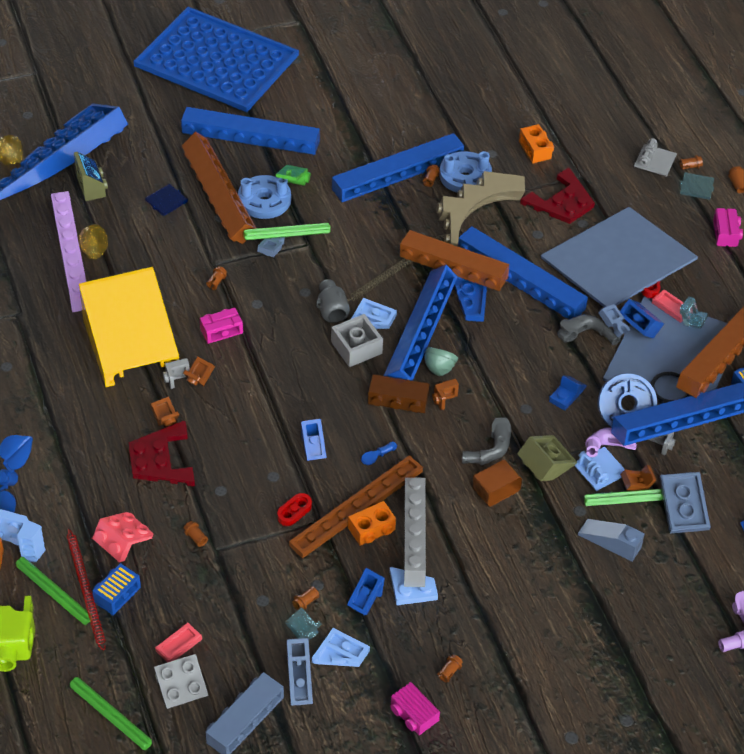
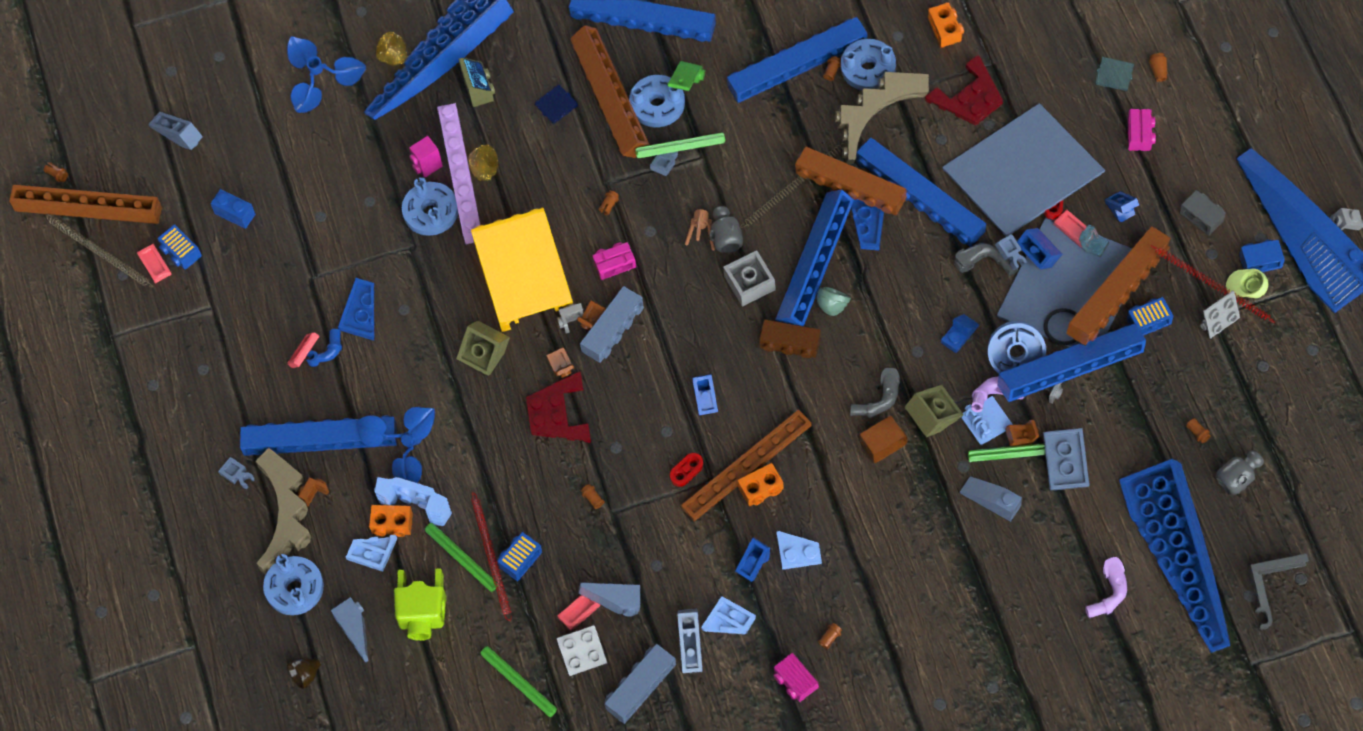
camera: 10 degrees right, 15 degrees up
coral bracket [92,512,154,562] -> none
clear light blue bracket [285,607,322,640] -> none
dark orange pin [292,586,319,611] -> none
light blue wing [351,298,397,329] -> none
blue piece [361,442,397,465] -> none
light grey arch [404,478,426,587] -> none
dark orange bracket [432,379,459,410] -> none
light grey hinge [634,138,677,176] -> none
dark orange pin [680,155,703,170] -> none
none -> medium blue piece [402,178,458,236]
none -> dark pink brick [409,136,443,178]
none -> olive slope [456,321,510,376]
none -> sand blue slope [578,583,640,616]
none -> sand blue brick [580,286,644,363]
none -> nougat plant [685,209,715,251]
none -> blue slope [1104,191,1139,222]

